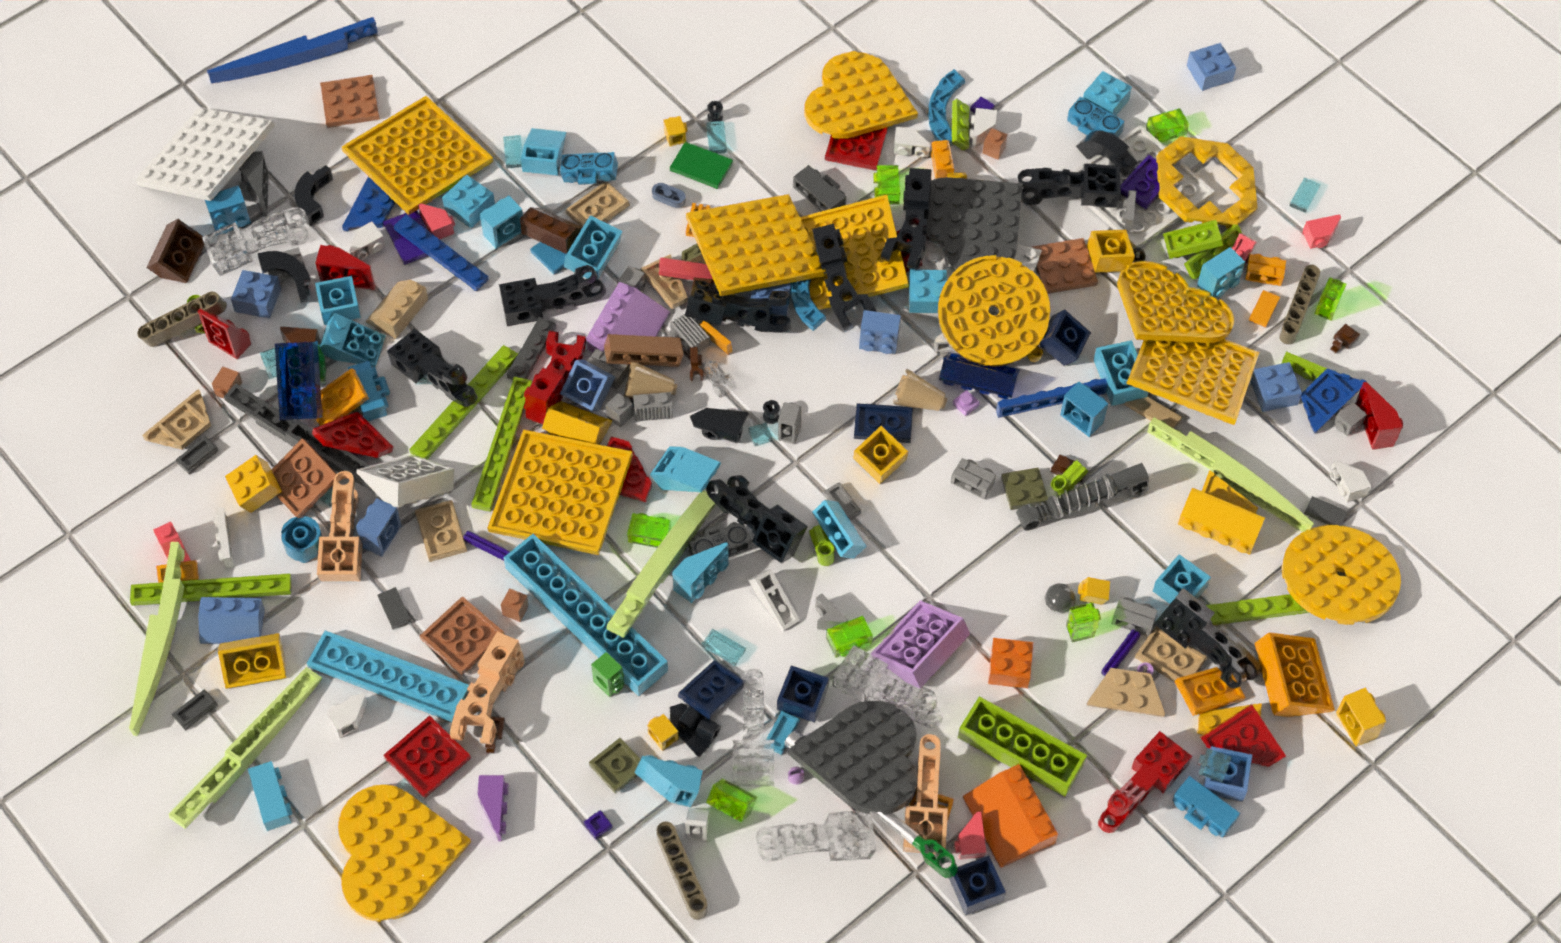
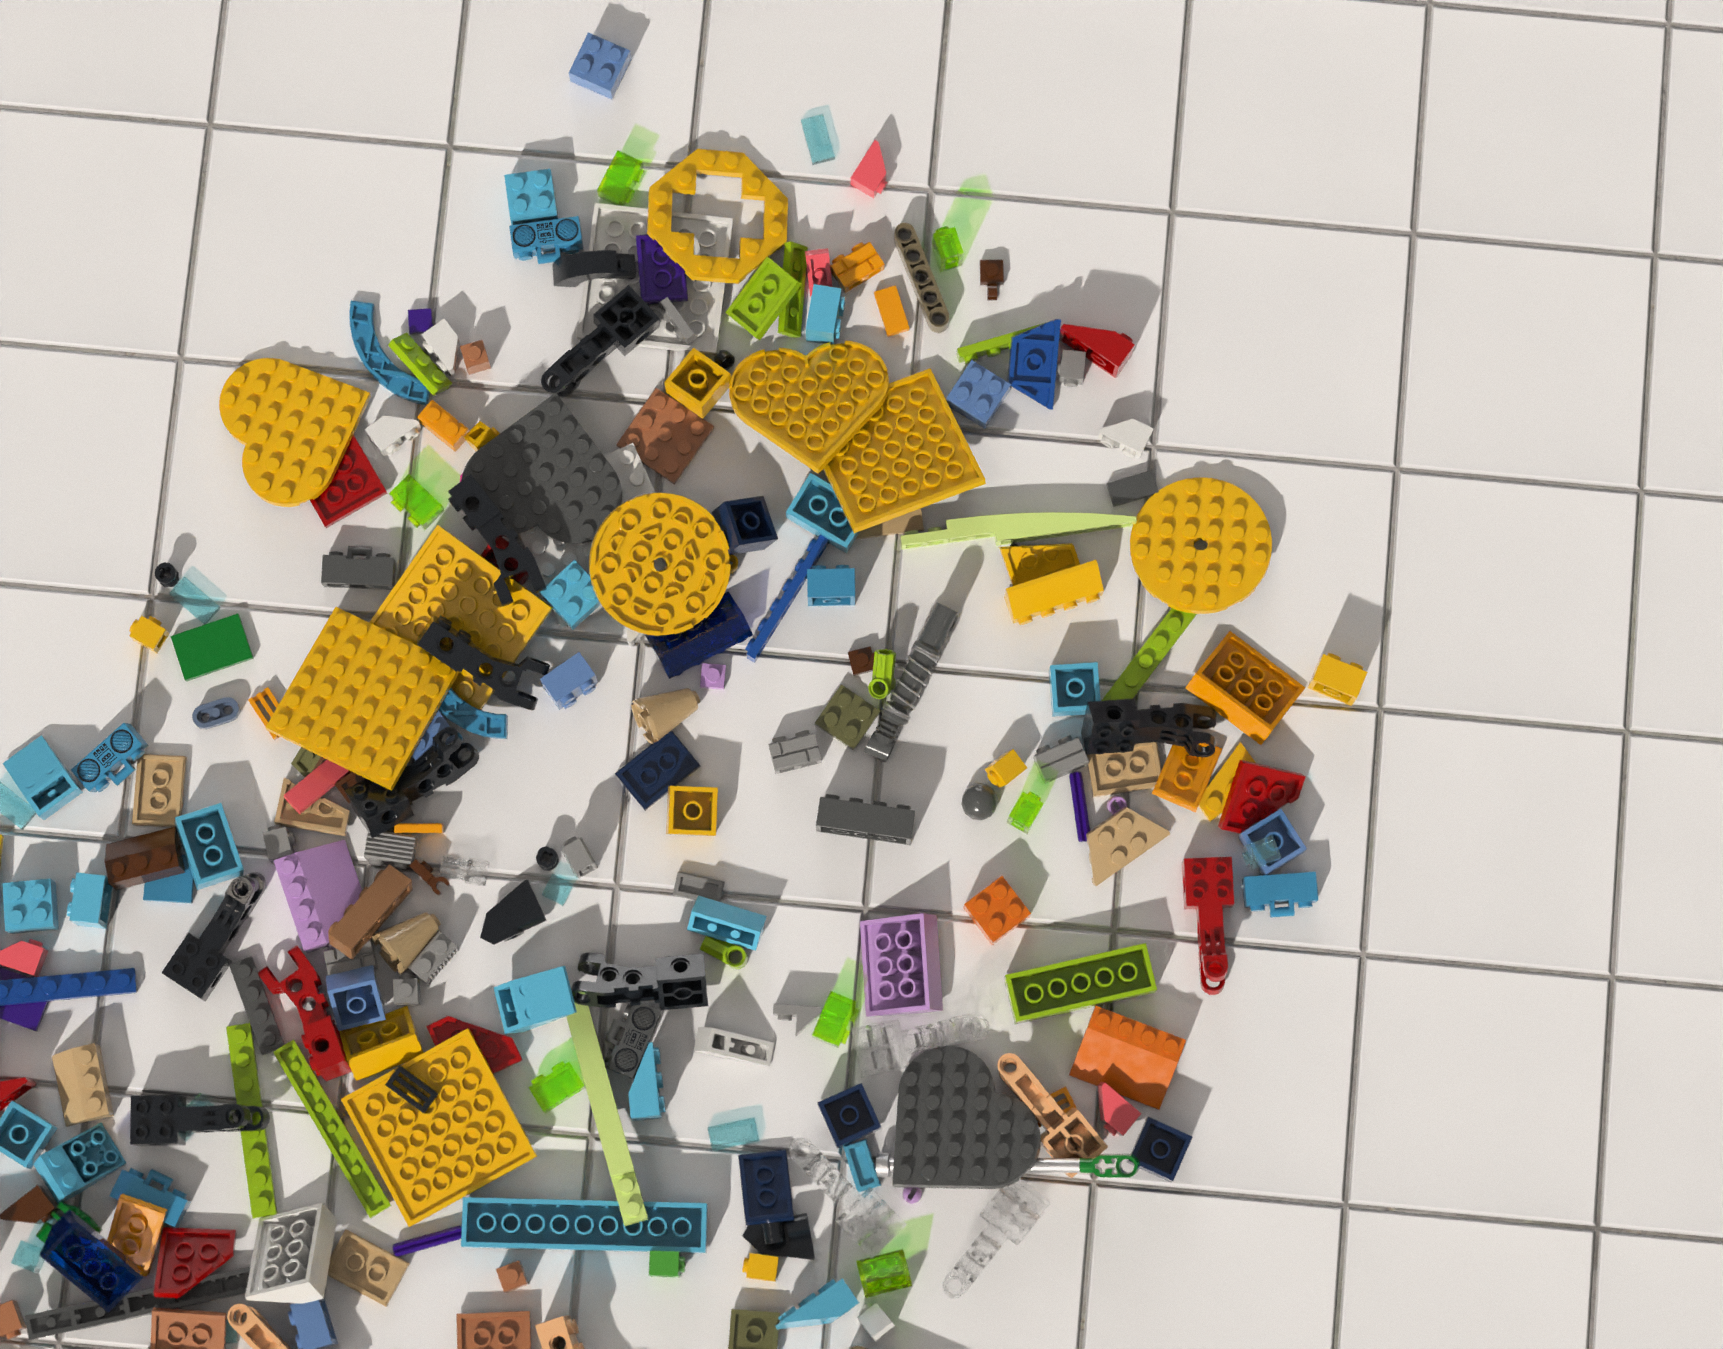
camera: 45 degrees left, 20 degrees up
none -> black tile [385,1065,439,1113]
none -> dark grey brick [816,794,915,845]

